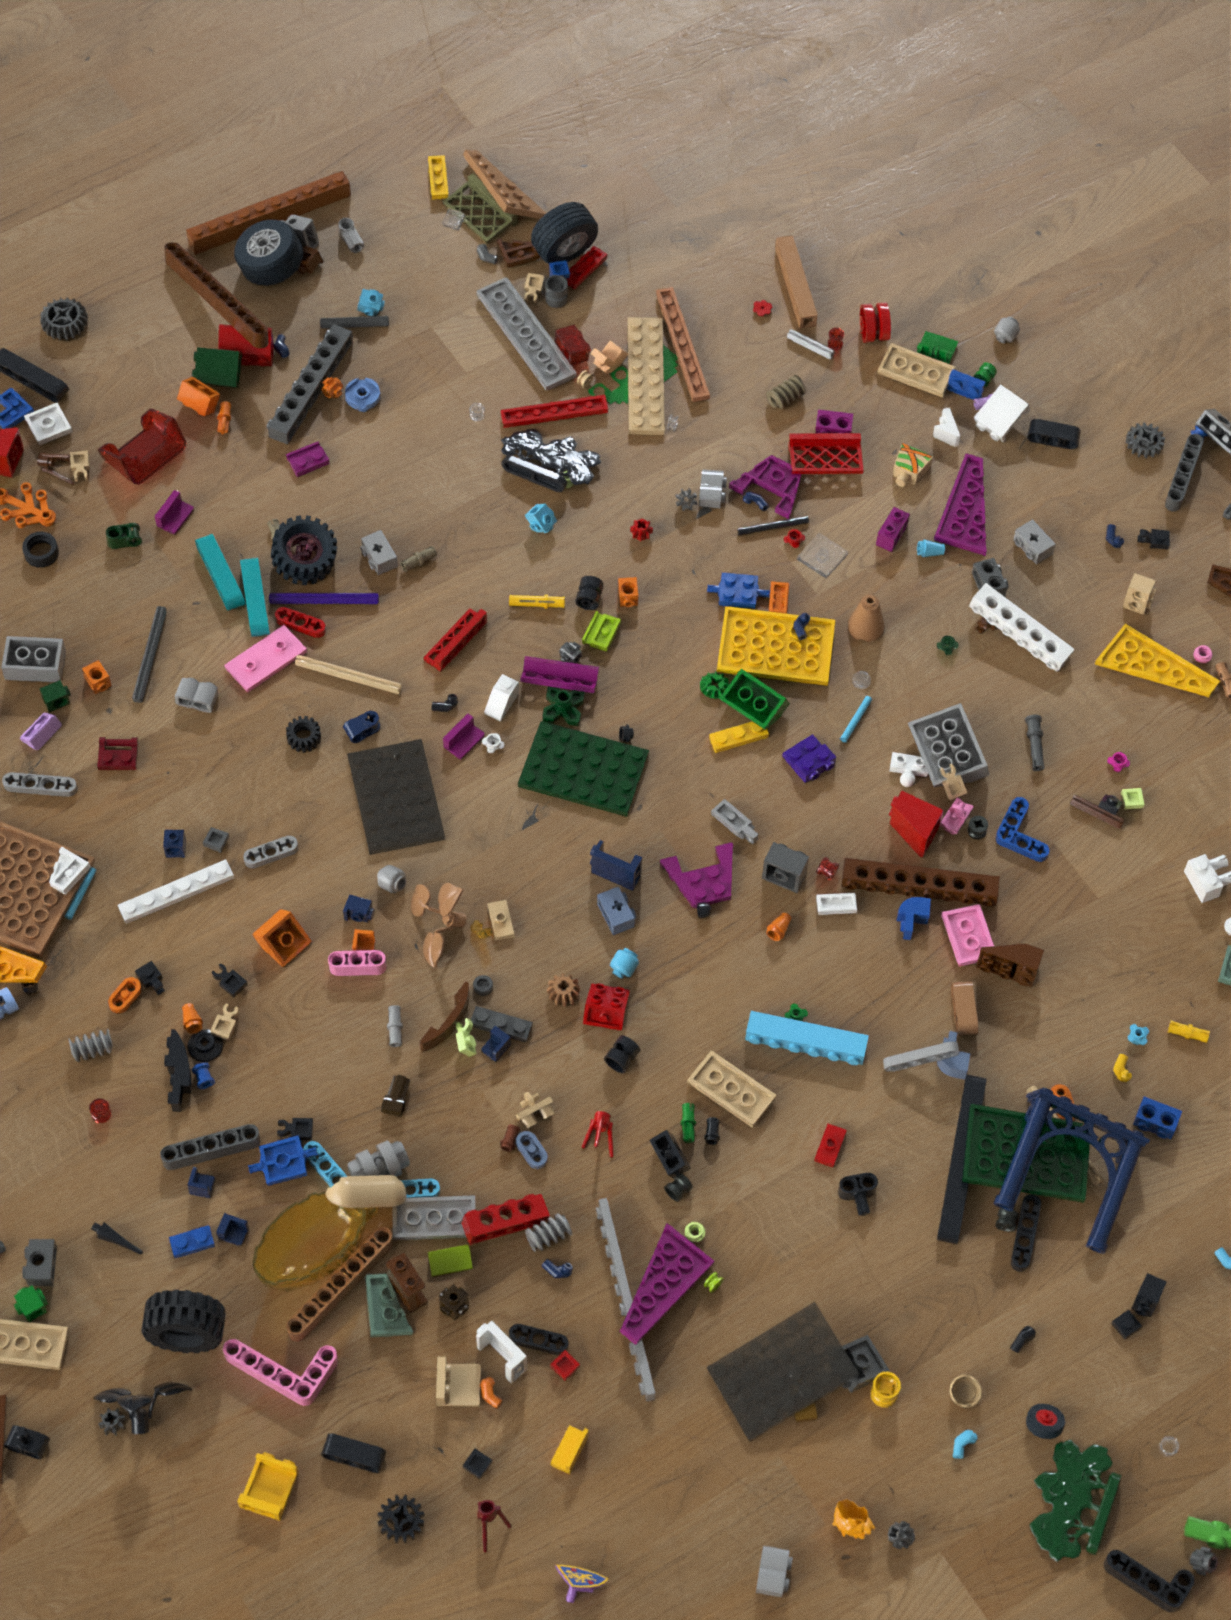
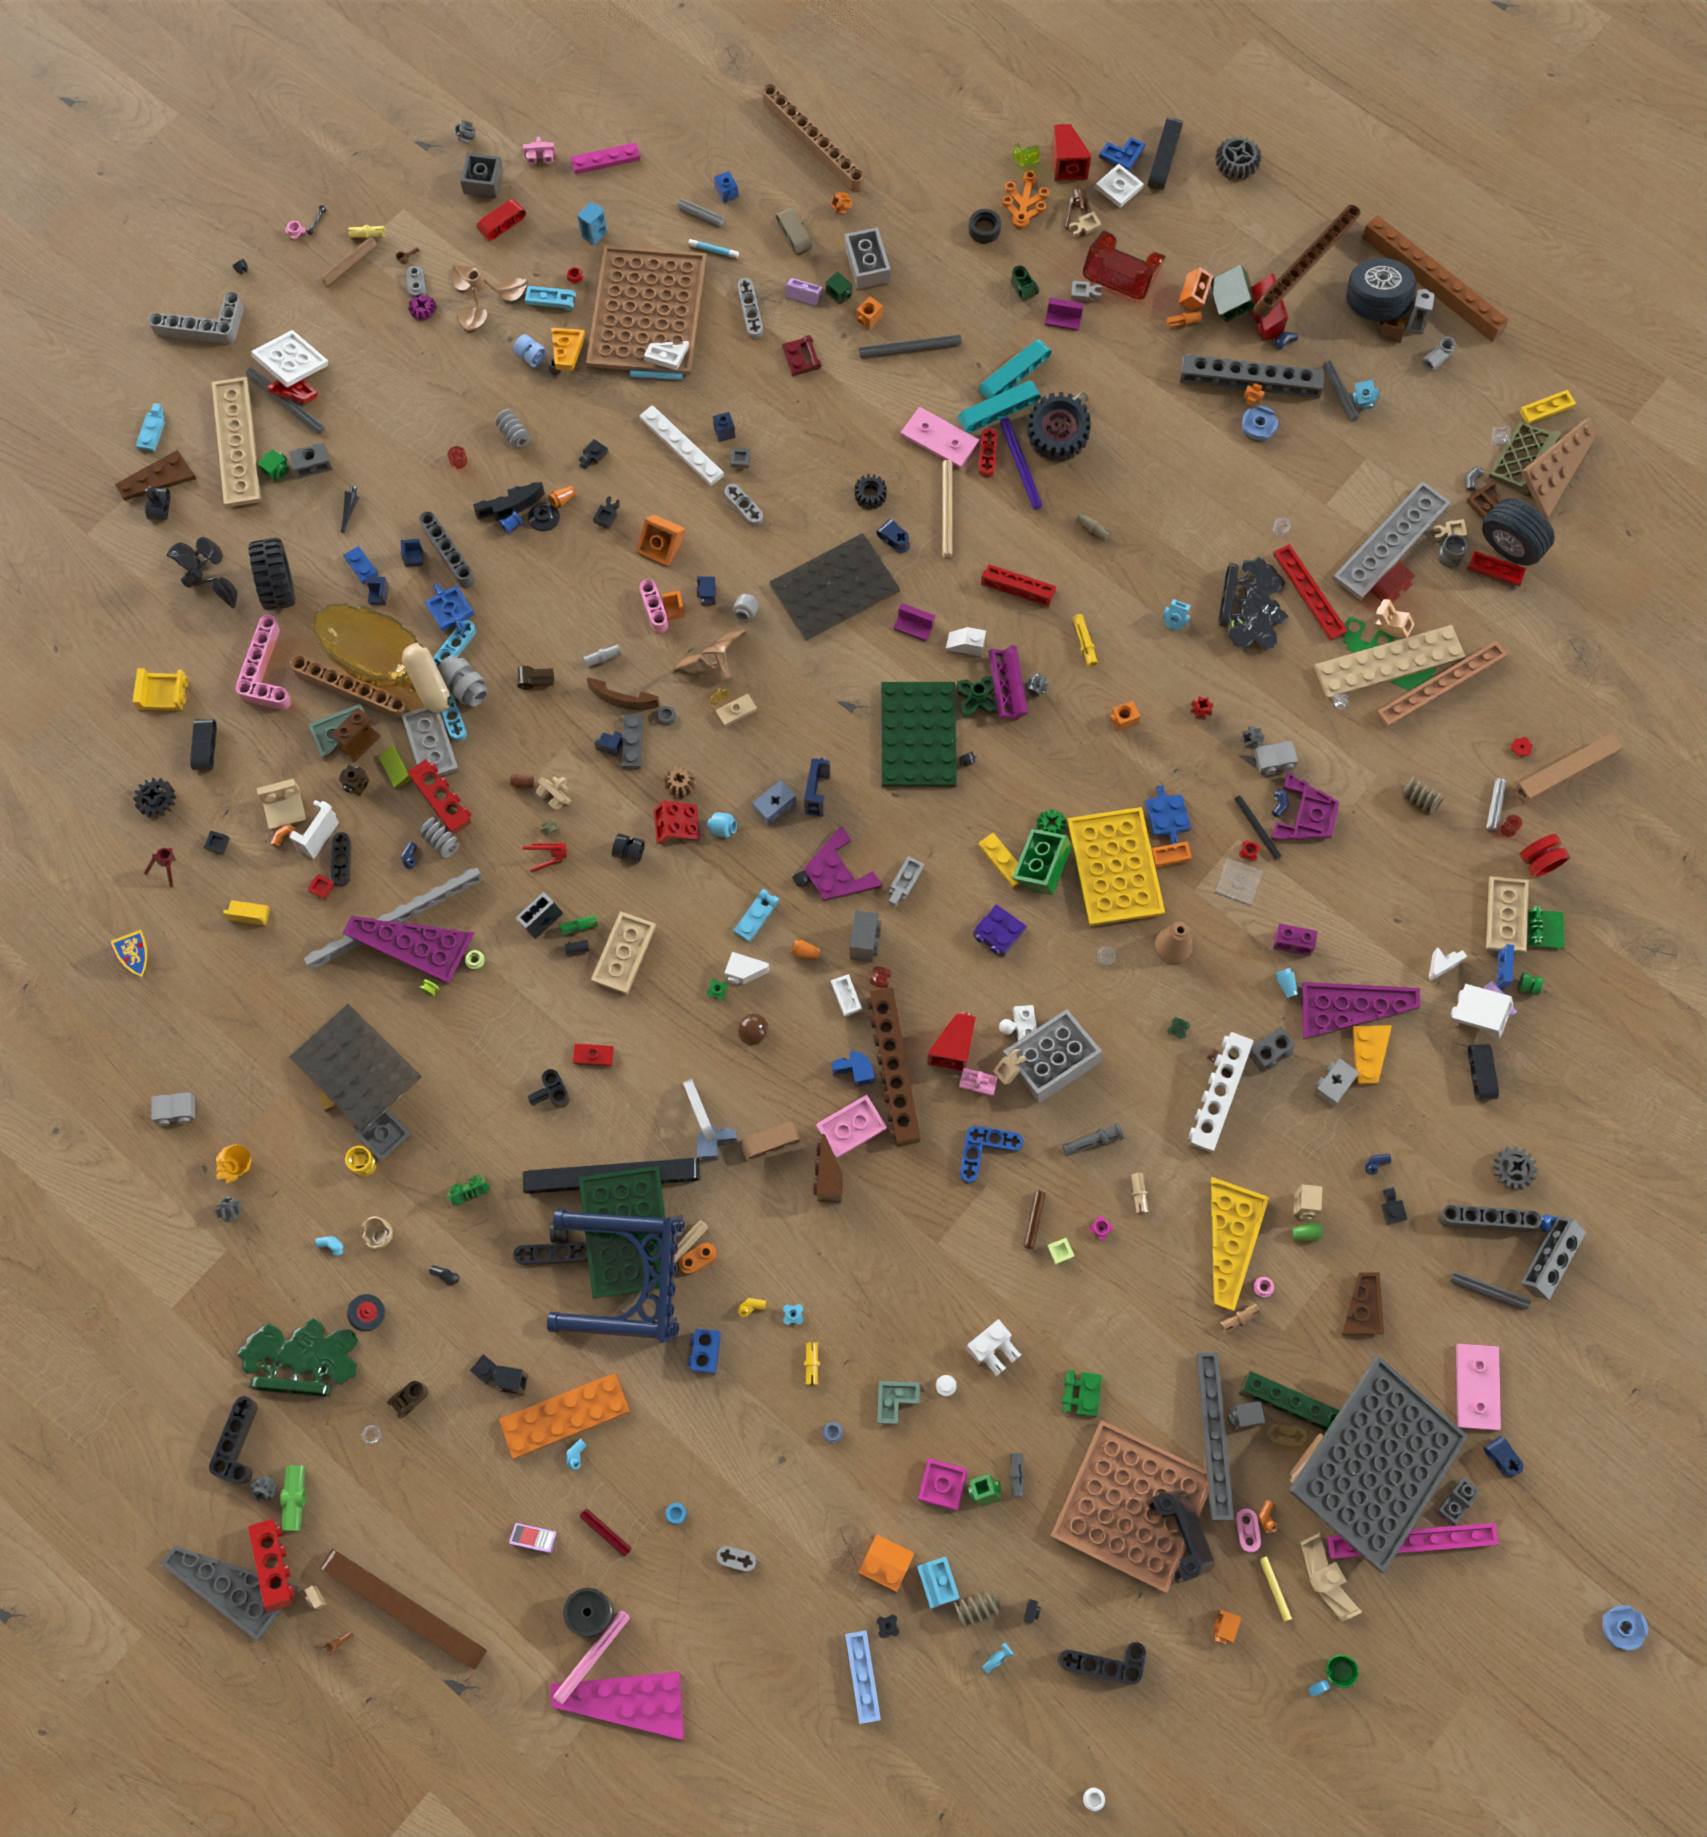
camera: 75 degrees right, 10 degrees up
orange plate [108,977,142,1013] -> none
light grey brick [175,678,219,713] -> none
tan plate [210,1003,239,1041] -> none
black plate [277,1118,314,1140] -> none
magenta plate [286,441,330,477] -> none
light grey brick [360,530,398,575] -> none
black arm [431,694,458,712] -> none
yellowish green plate [456,1018,476,1057] -> none
white plate [482,733,504,753] -> none
sand blue plate [516,1131,548,1169] -> none
blue panel [549,260,570,278] -> none
black wheel [575,576,604,610] -> none
tan bush [577,370,593,388] -> none
lime plate [582,611,621,652] -> none
pearl dark grey wheel [664,1173,693,1202] -> none
medium azure brick [745,1011,869,1065] -> none
red fence [788,433,864,474] -> none
dark blue arm [793,613,810,640] -> none
magenta brick [815,409,853,433] -> none
medium azure bar [840,696,872,743] -> none
torso [893,443,933,487] -> none
pearl dark grey wheel [967,816,988,840] -> none
light grey head [994,317,1020,344] -> none
black plate [1098,794,1123,815] -> none
none -> dark brown piece [387,1381,428,1419]
none -> green hinge [447,1175,490,1206]
none -> orange plate [499,1372,630,1459]
none -> olive plate [540,819,559,836]
none -> white slope [725,952,770,985]
none -> medium azure plate [734,889,780,943]
none -> reddish brown hair [738,1013,768,1045]
none -> light grey plate [1071,281,1102,301]
none -> tan axle [1131,1173,1149,1214]
none -> bright green cone [1292,1221,1323,1241]
none -> light orange wing [1351,1025,1392,1085]

